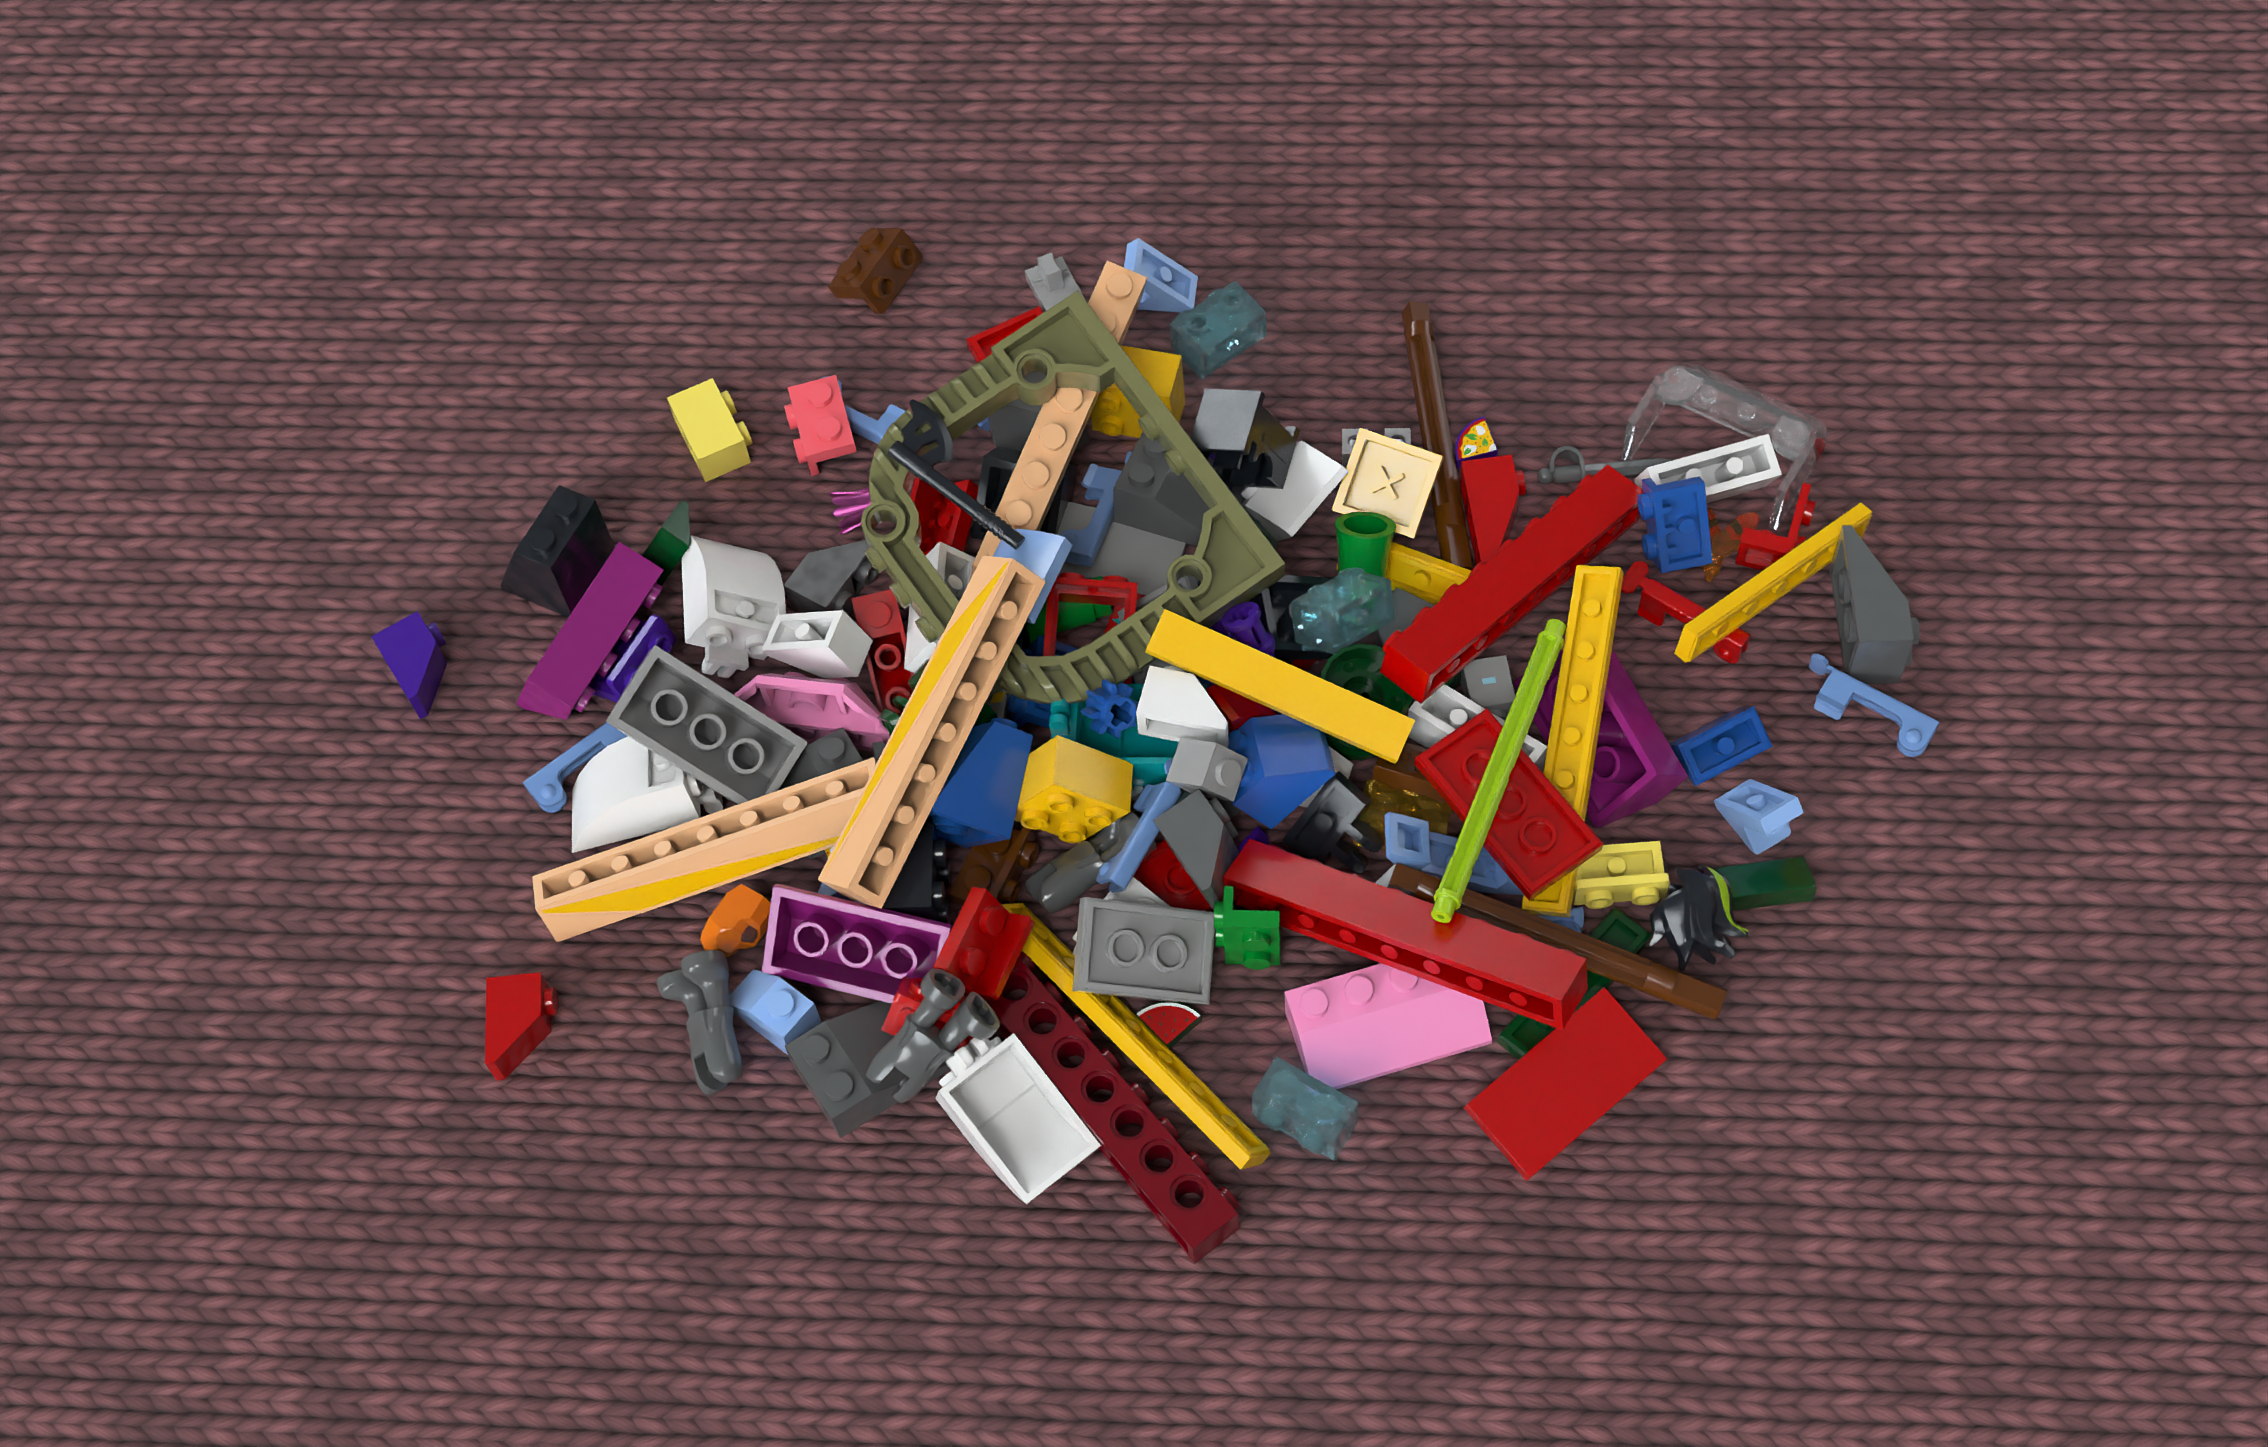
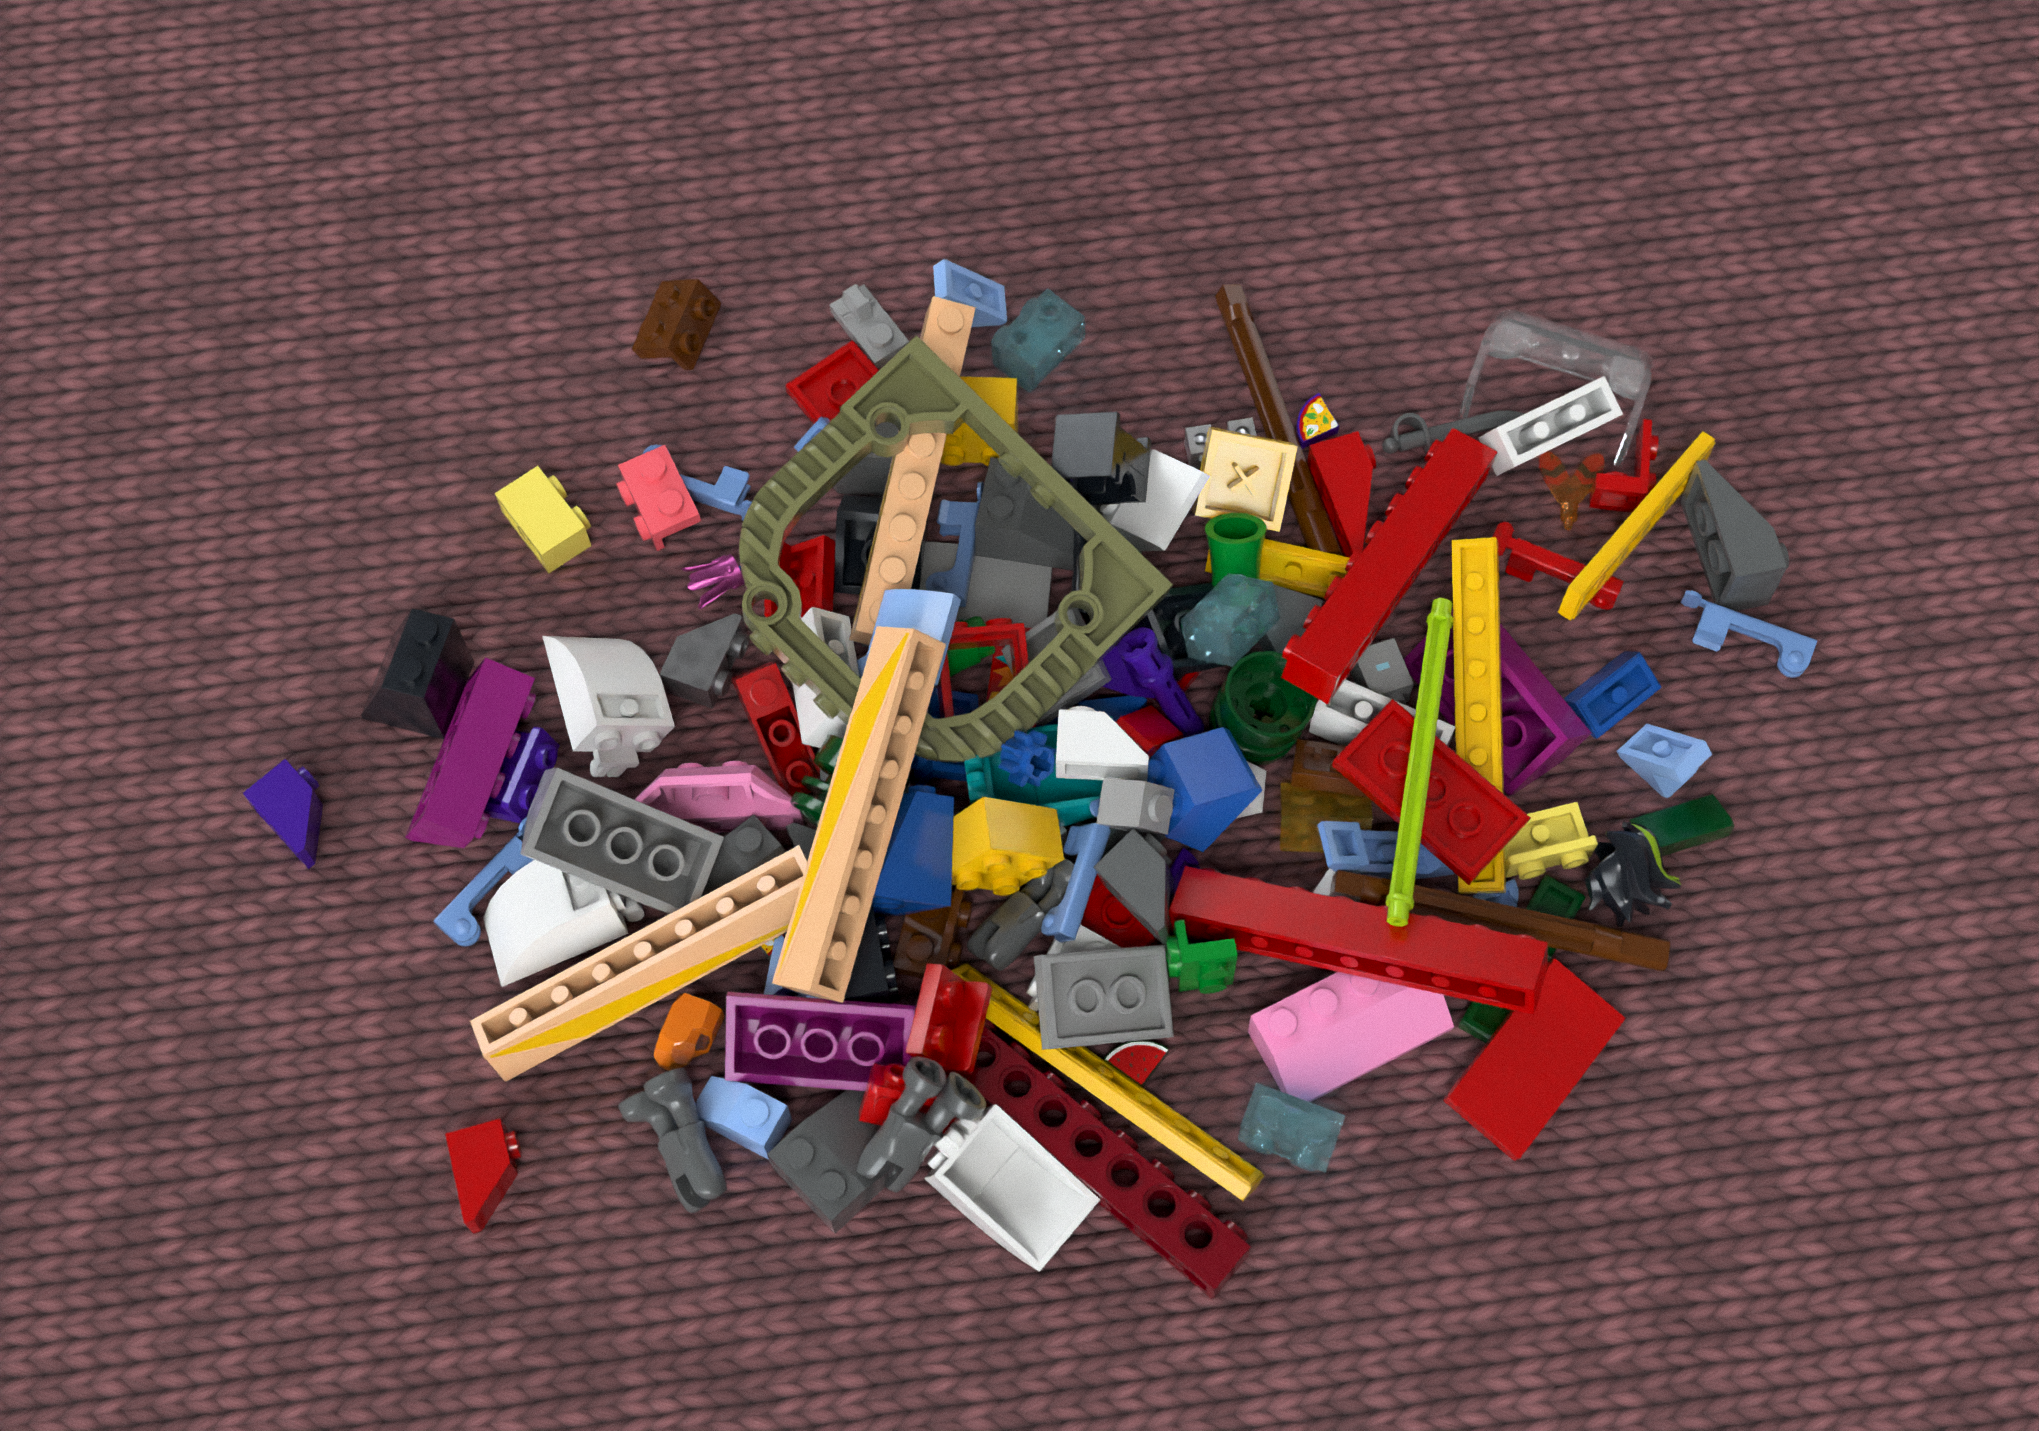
camera: 15 degrees left, 5 degrees up
dark green slope [642,500,690,586] -> none
white slope [761,610,873,678] -> none
black piece [887,399,1025,550] -> none
yellow tile [1145,609,1415,764] -> none
black hinge [1283,771,1385,873] -> none
blue bracket [1637,476,1713,573] -> none

